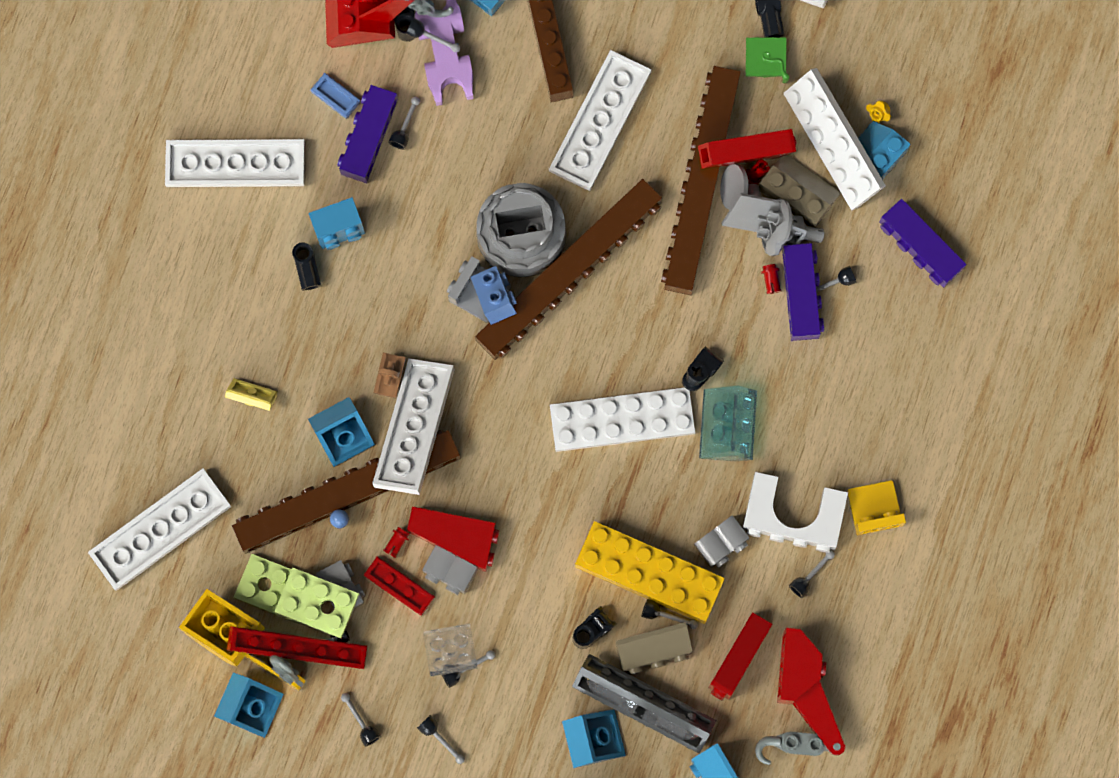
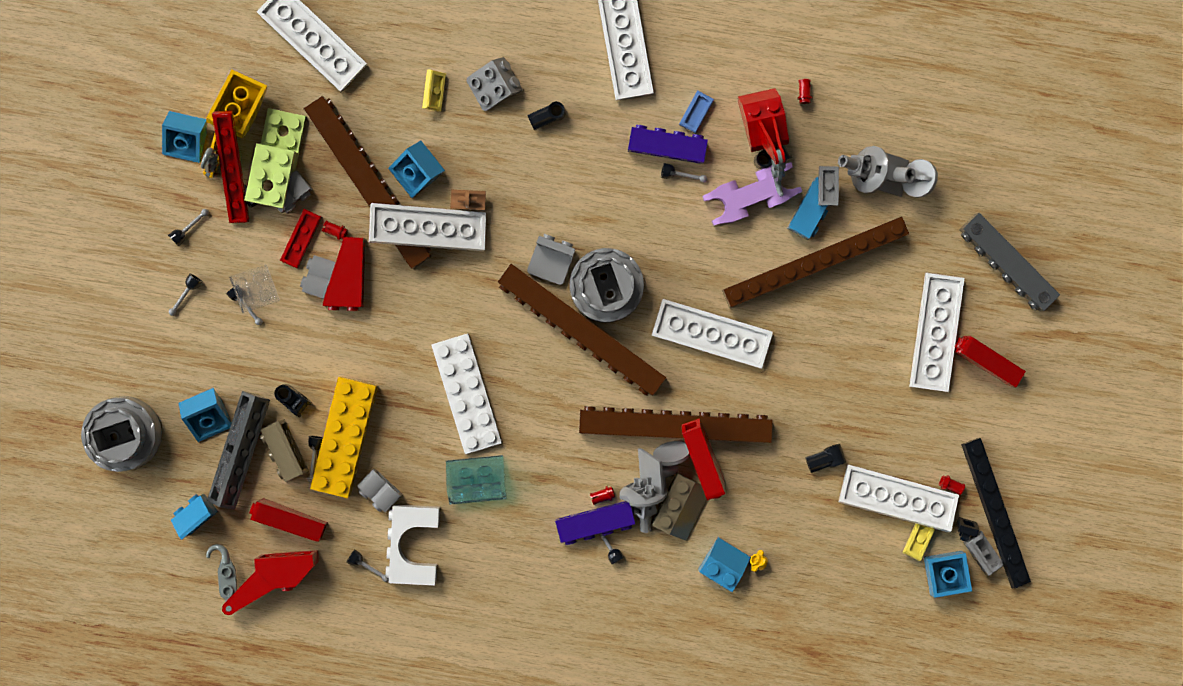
camera: 80 degrees right, 10 degrees up
dark azure brick [308,197,365,250] -> none
medium blue cylinder [330,509,349,529] -> none
hinge [406,18,460,52] -> none
medium blue brick [471,266,517,325] -> none
black piece [682,346,724,391] -> none
red pin [745,159,770,184] -> none
bright green hat [746,38,790,83] -> none
white plate [783,68,886,210] -> none
yellow bracket [847,480,906,536] -> none
dark purple brick [879,198,967,288] -> none
none -> light grey bracket [467,57,523,111]

